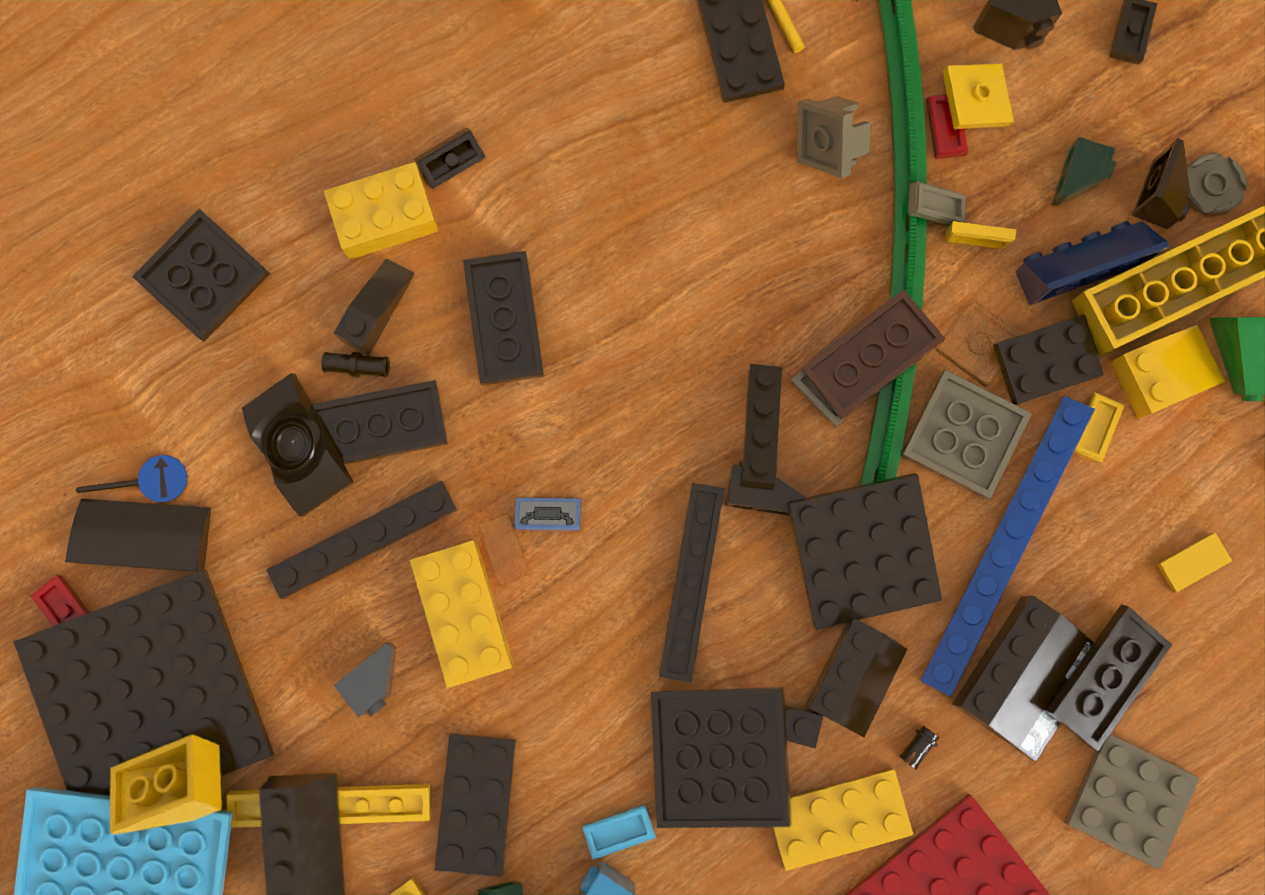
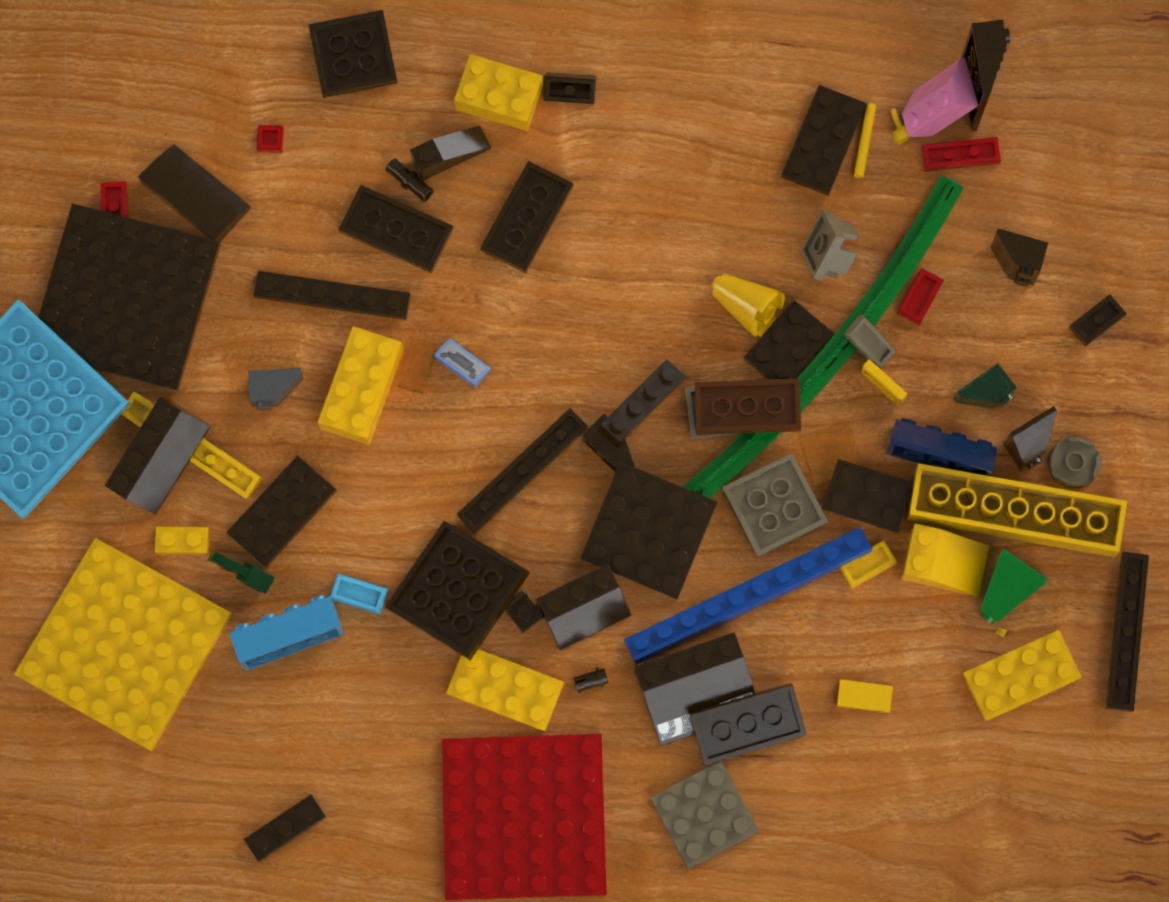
camera: 40 degrees right, 5 degrees down
blue piece [76,455,188,503] -> none
yellow slope [110,735,221,835] -> none
dark brown slope [242,373,354,517] -> none
yellow plate [942,64,1014,129] -> none
none -> red tile [256,125,284,153]
none -> yellow cone [711,274,785,337]
none -> dark brown plate [744,300,834,380]

